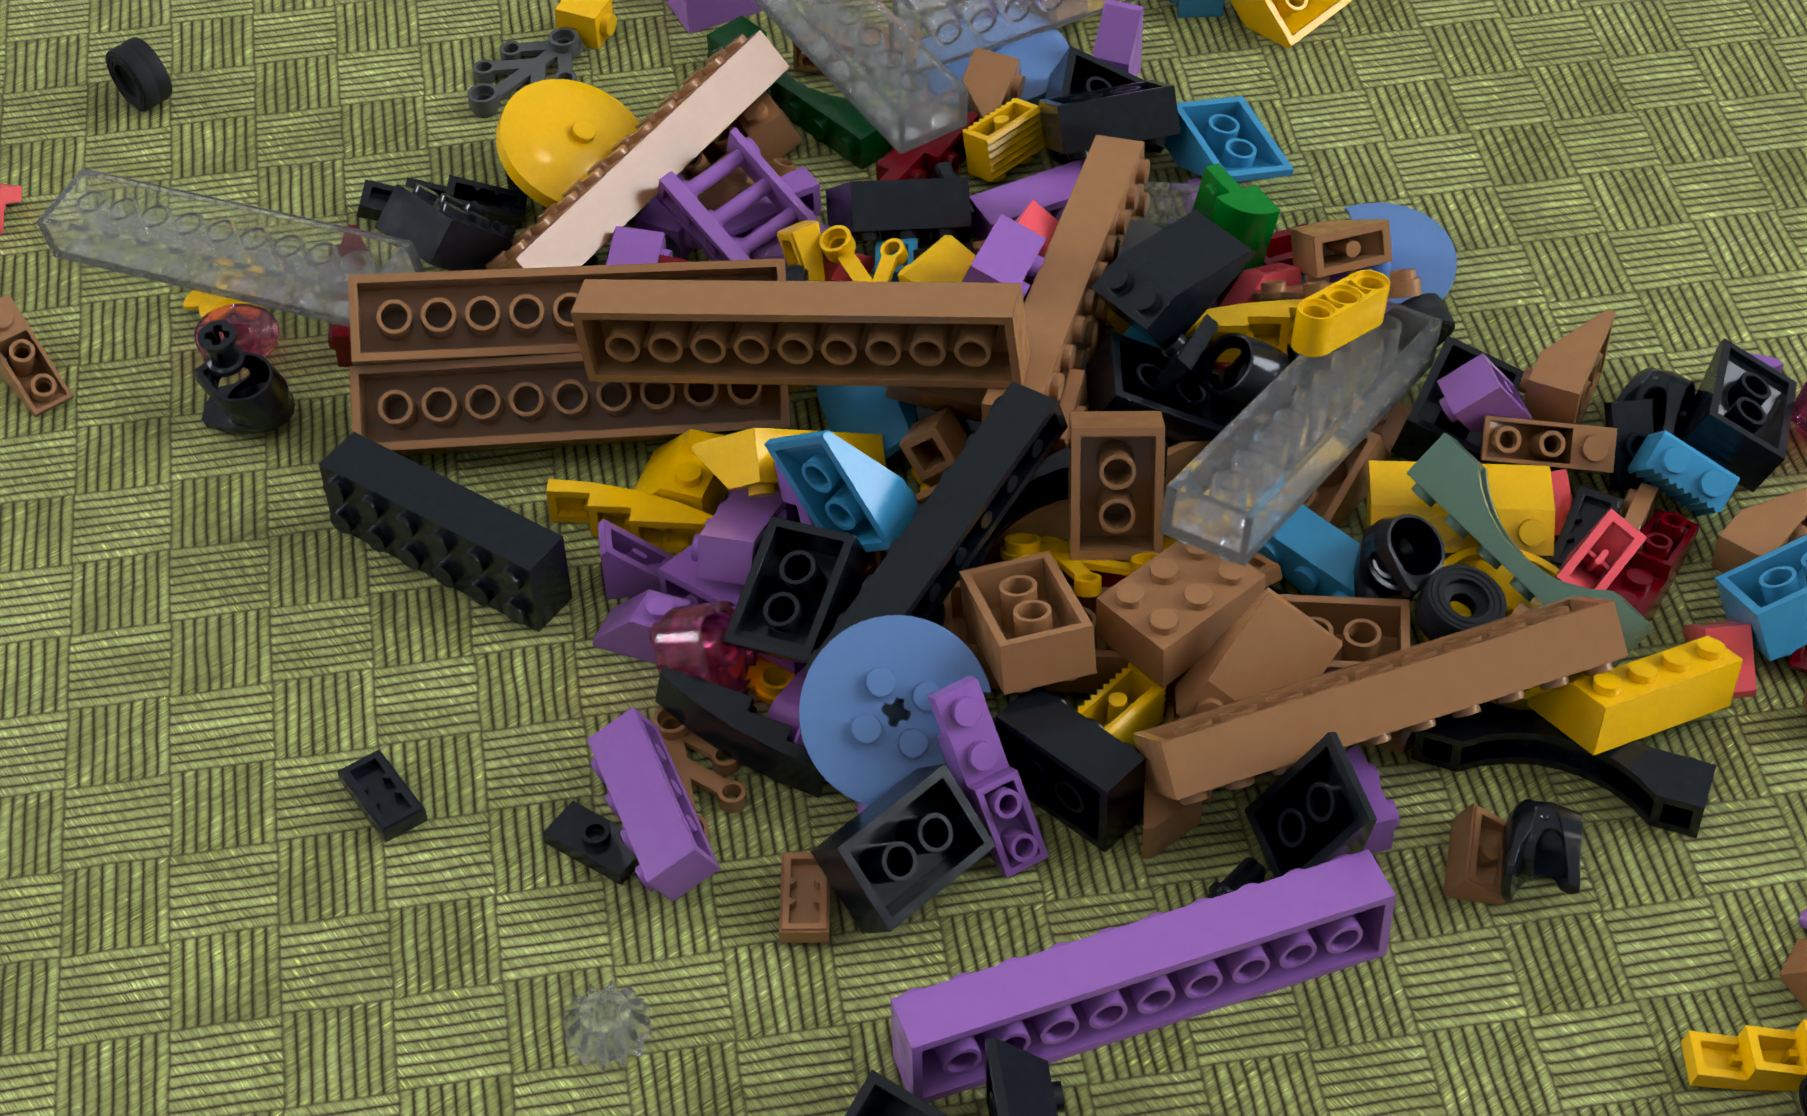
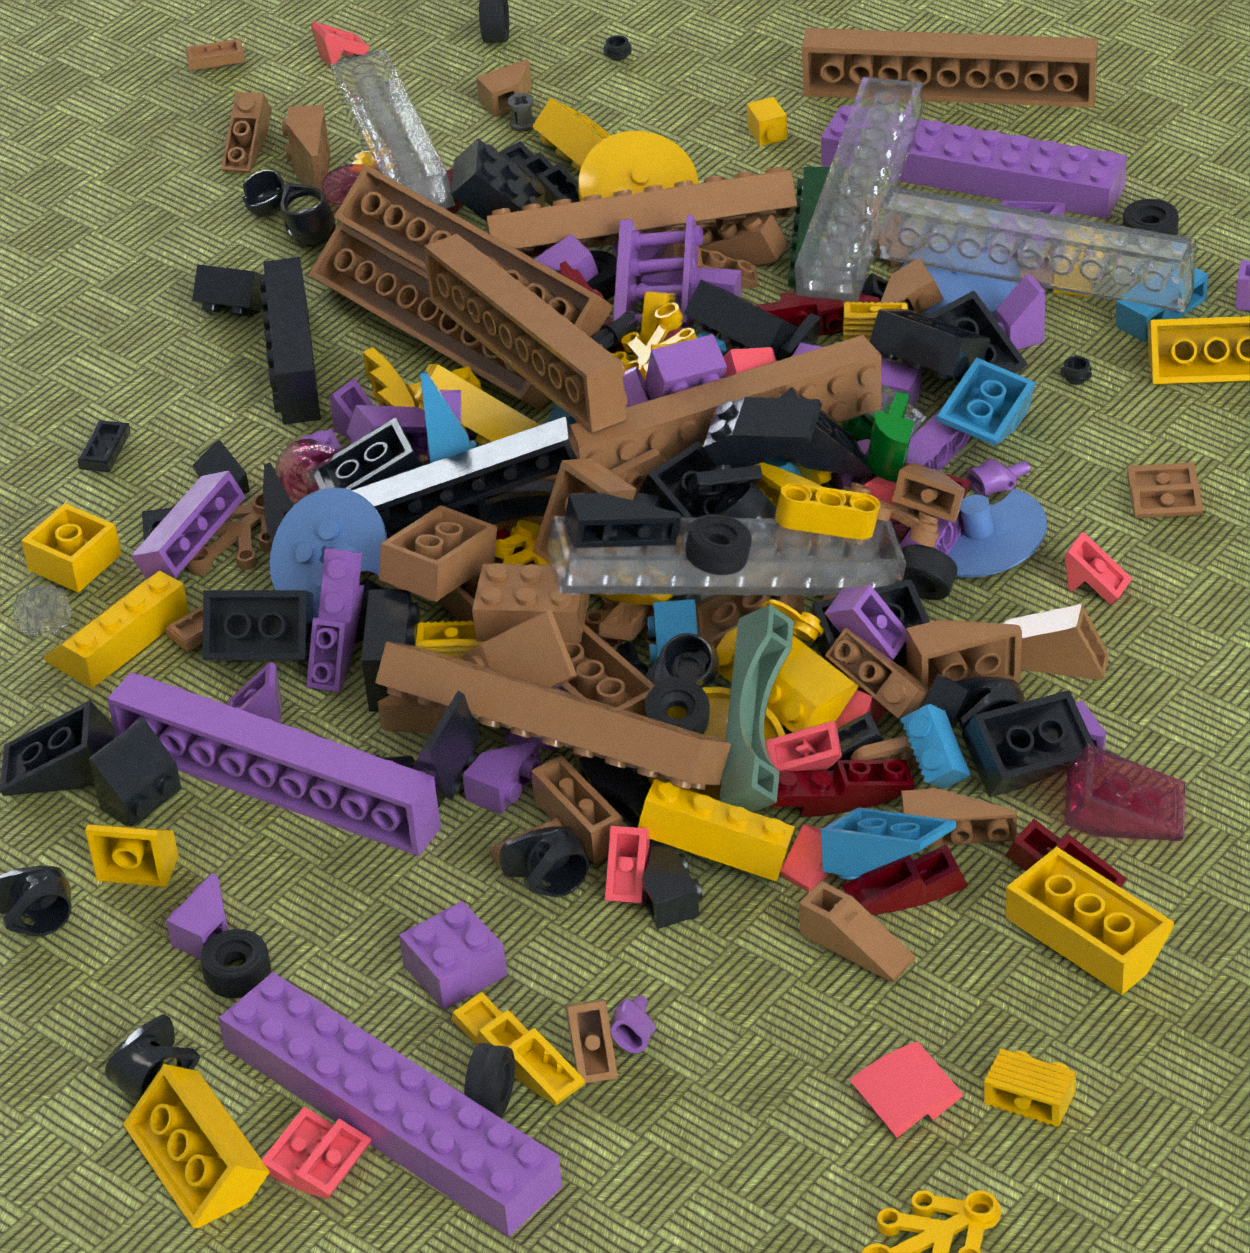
camera: 50 degrees right, 5 degrees down
black bush [197,320,246,377] -> none
dark grey plant [467,27,584,118] -> none
none -> yellow brick [21,503,122,593]
none -> yellow slope [44,570,189,689]
none -> black slope [192,264,262,316]
none -> black slope [193,440,250,494]
none -> medium lavender slope [227,662,282,723]
none -> black hair [242,170,286,215]
none -> medium nougat slope [282,105,330,204]
none -> medium lavender brick [399,901,507,1010]
none -> medium nougat slope [476,59,532,117]
none -> dark grey bush [508,93,535,132]
none -> medium nougat brick [531,755,623,864]
none -> yellow slope [532,97,611,171]
none -> black slope [564,493,682,548]
none -> black plate [603,35,632,61]
none -> coral slope [605,826,651,903]
none -> black tyre [685,514,752,575]
none -> yellow plate [761,599,824,643]
none -> medium lavender piece [966,458,1030,496]
none -> medium nougat slope [1004,604,1109,680]
none -> black plate [1060,356,1092,385]
none -> coral slope [1065,532,1132,605]
none -> medium nougat slope [1127,462,1203,518]

